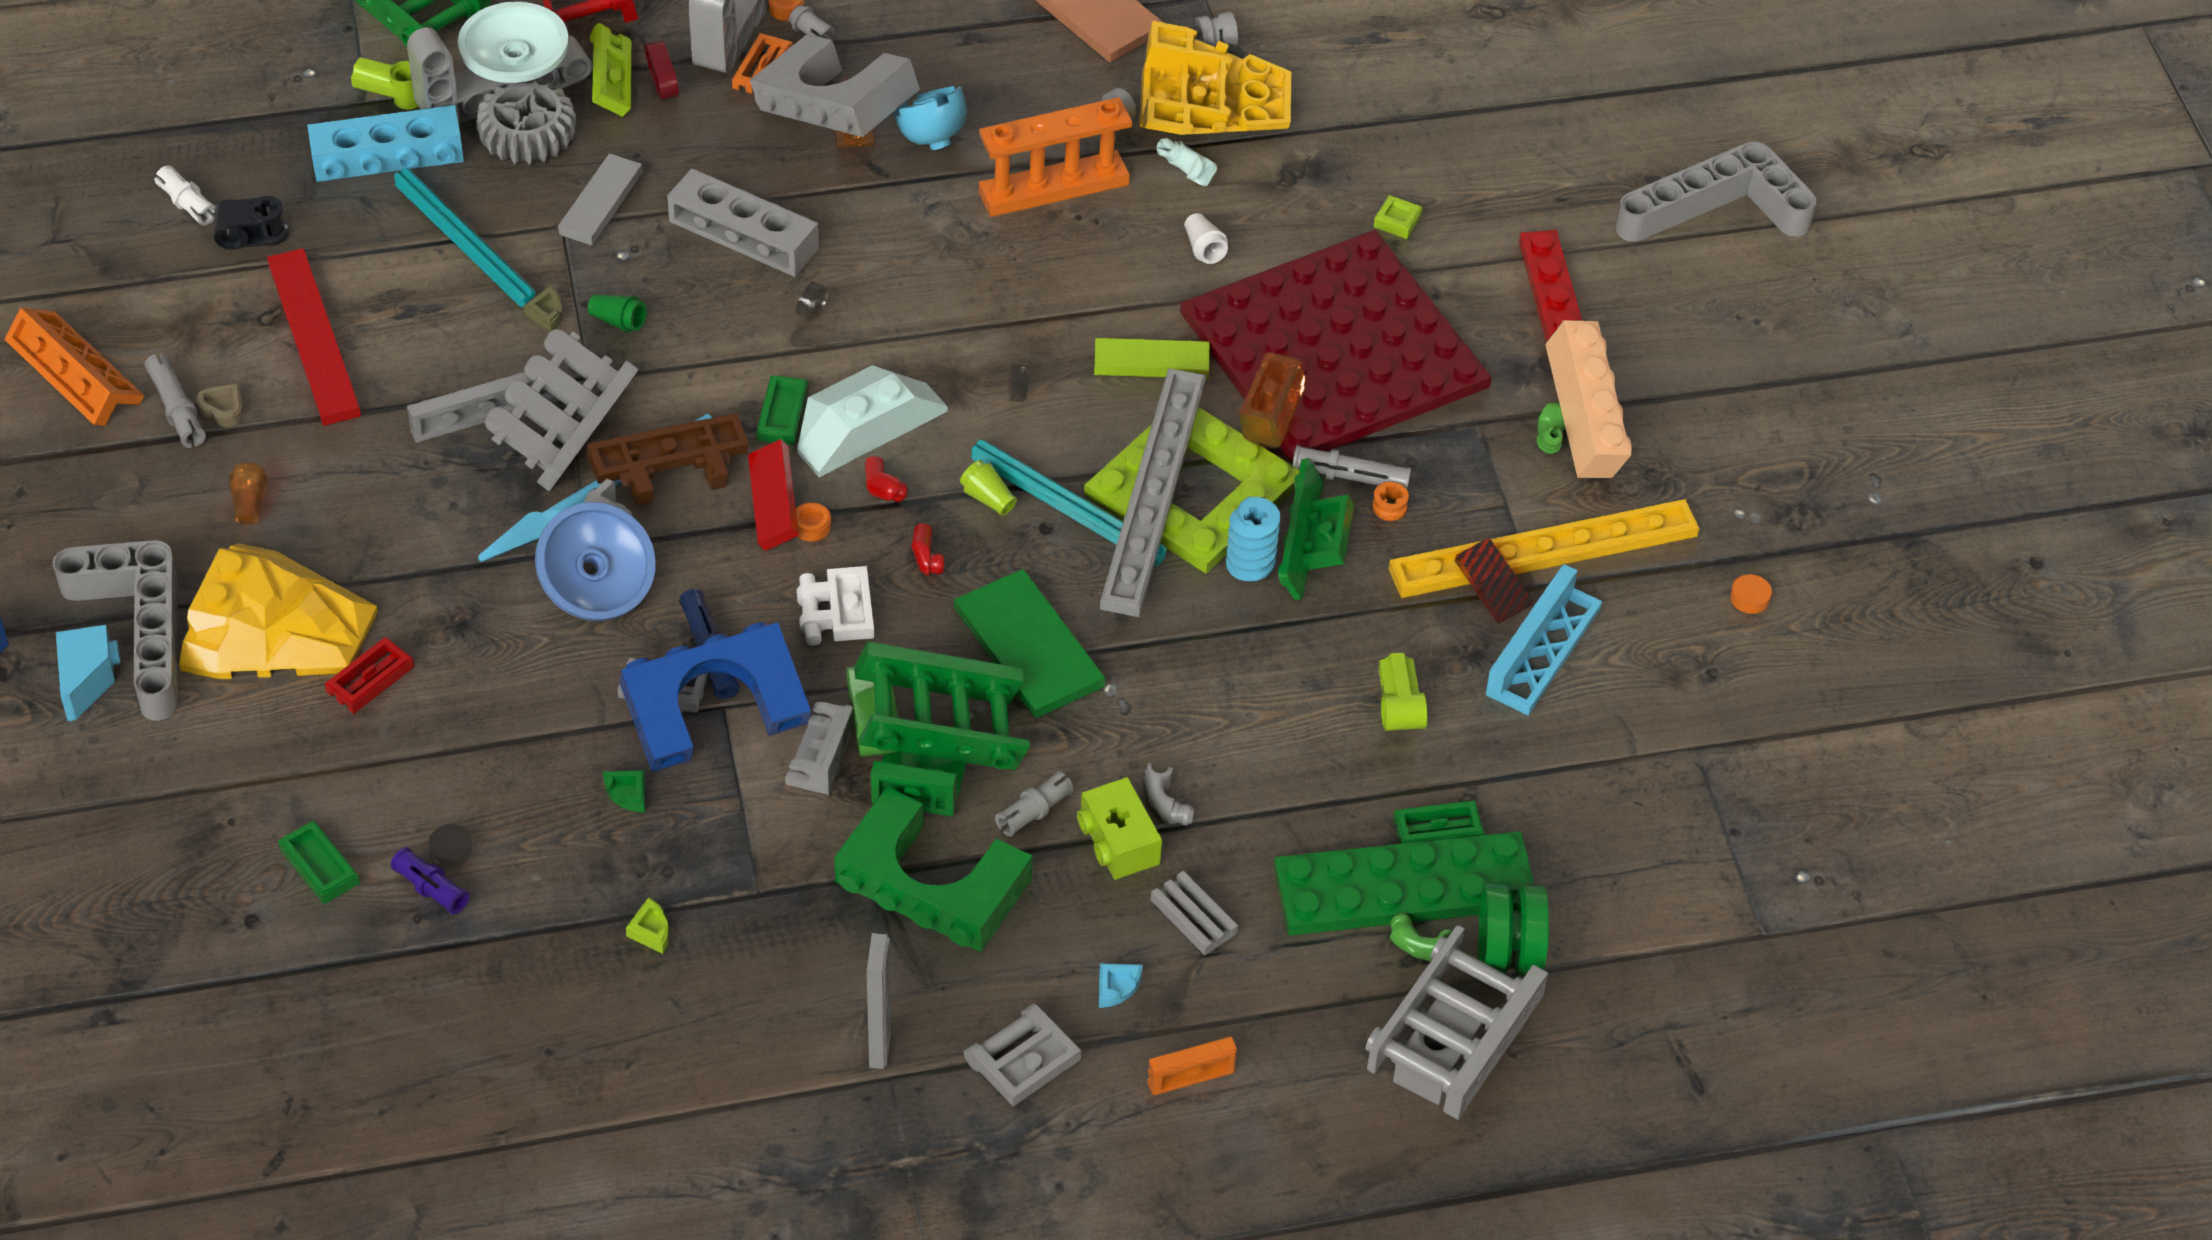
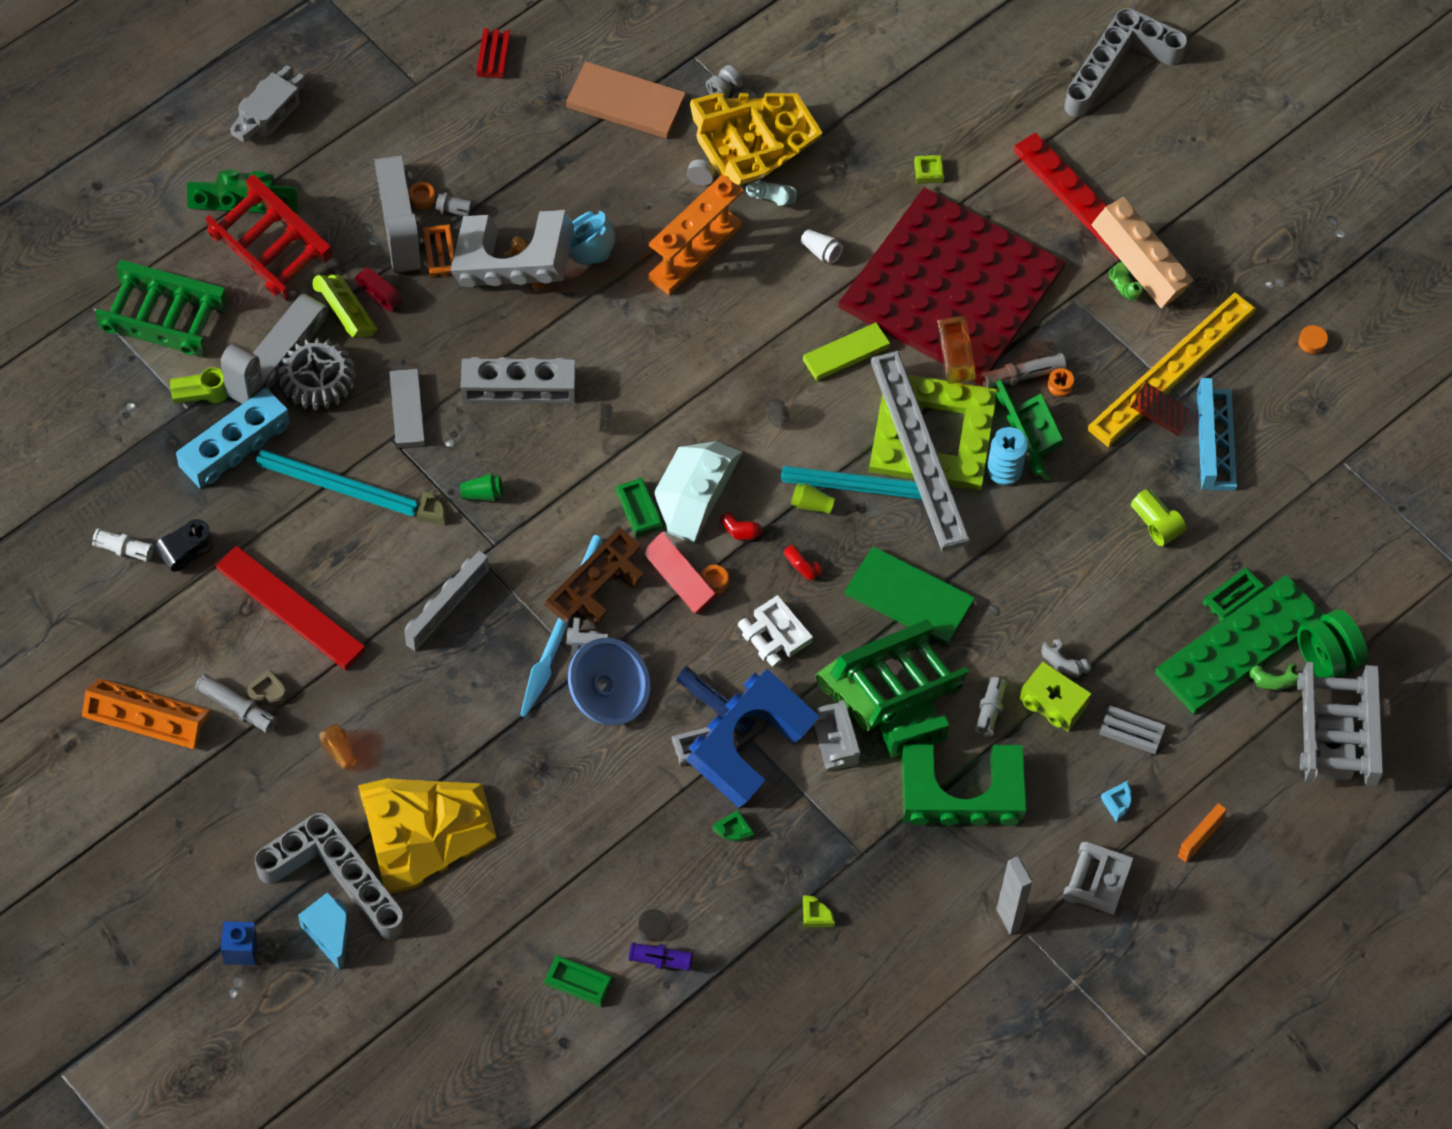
camera: 30 degrees left, 10 degrees up
red tile [324,636,415,714] -> none
light aqua dish [458,2,569,84] -> none
light grey fence [485,329,639,491] -> none

